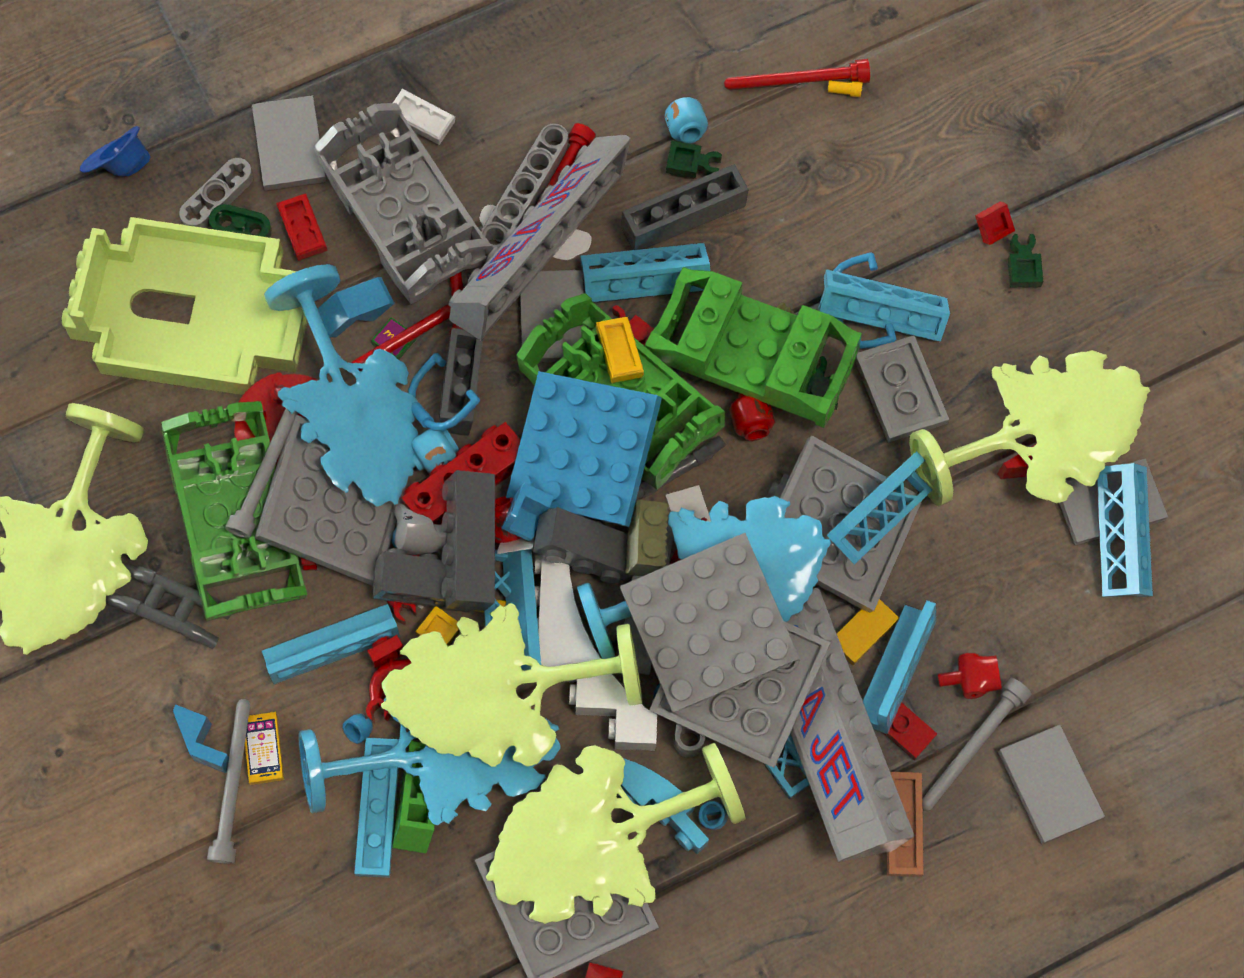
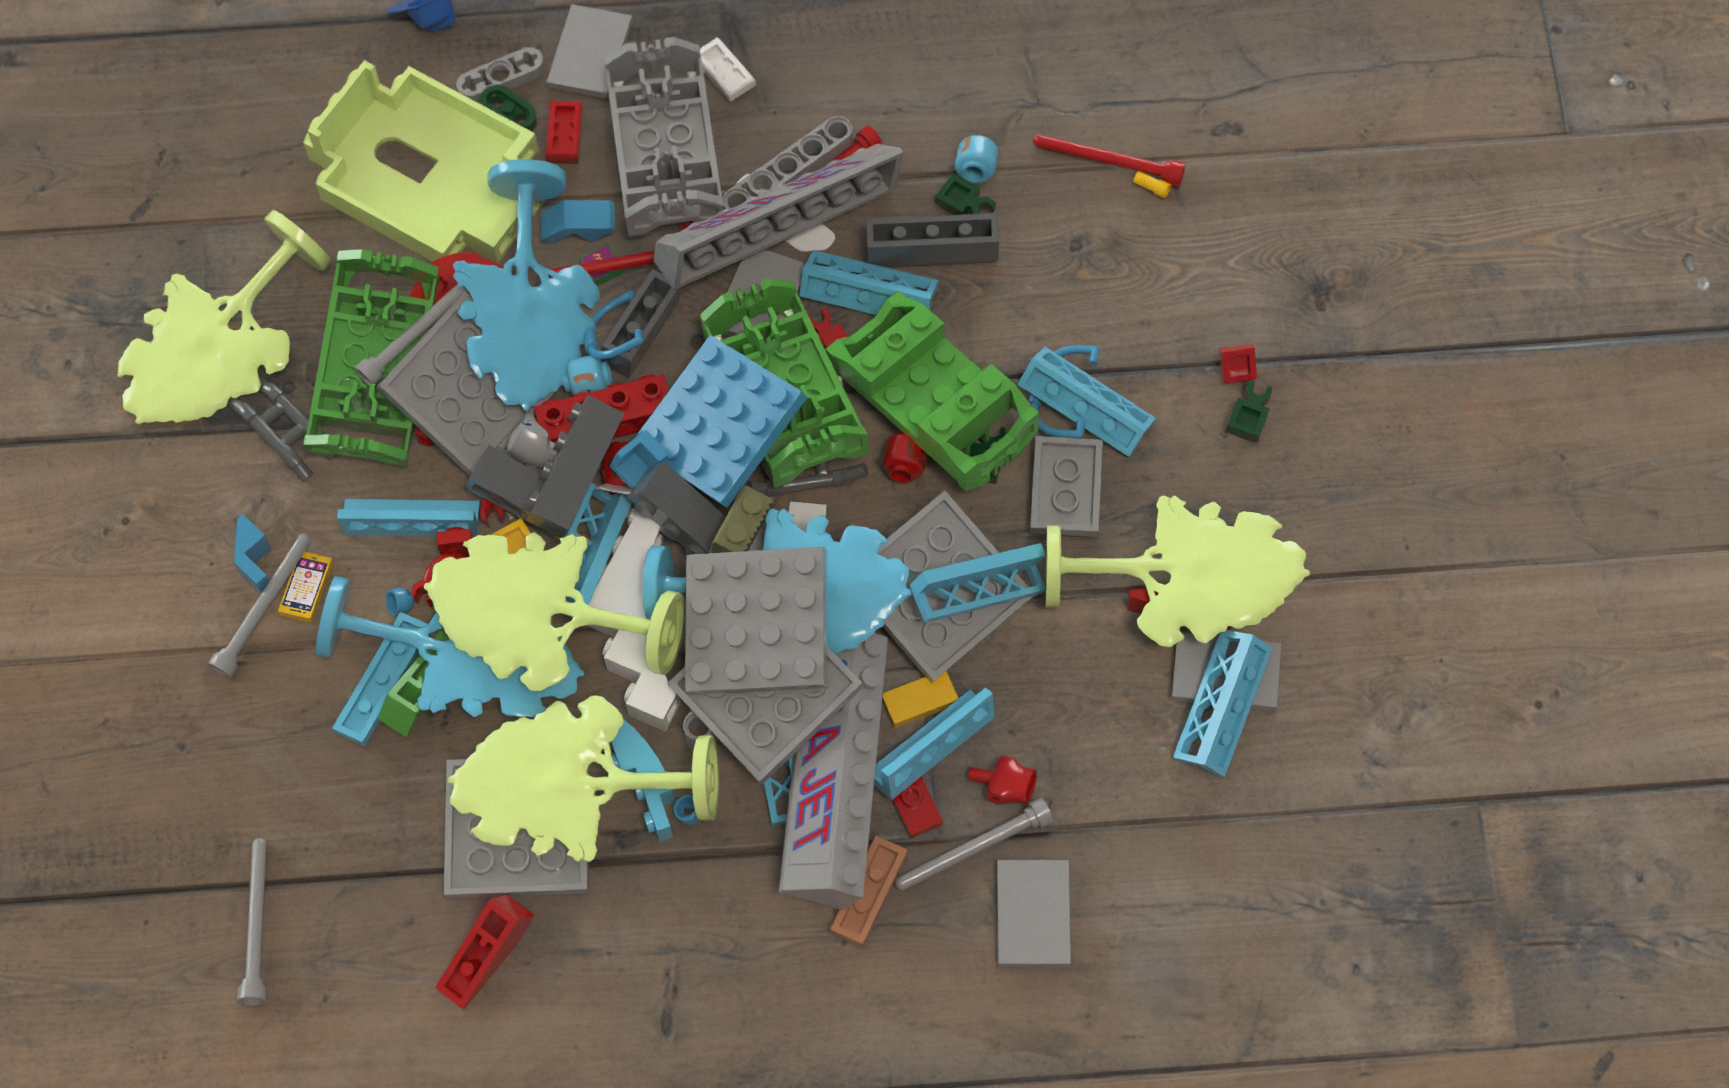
camera: 30 degrees right, 5 degrees down
yellow tile [596,316,644,383] -> none

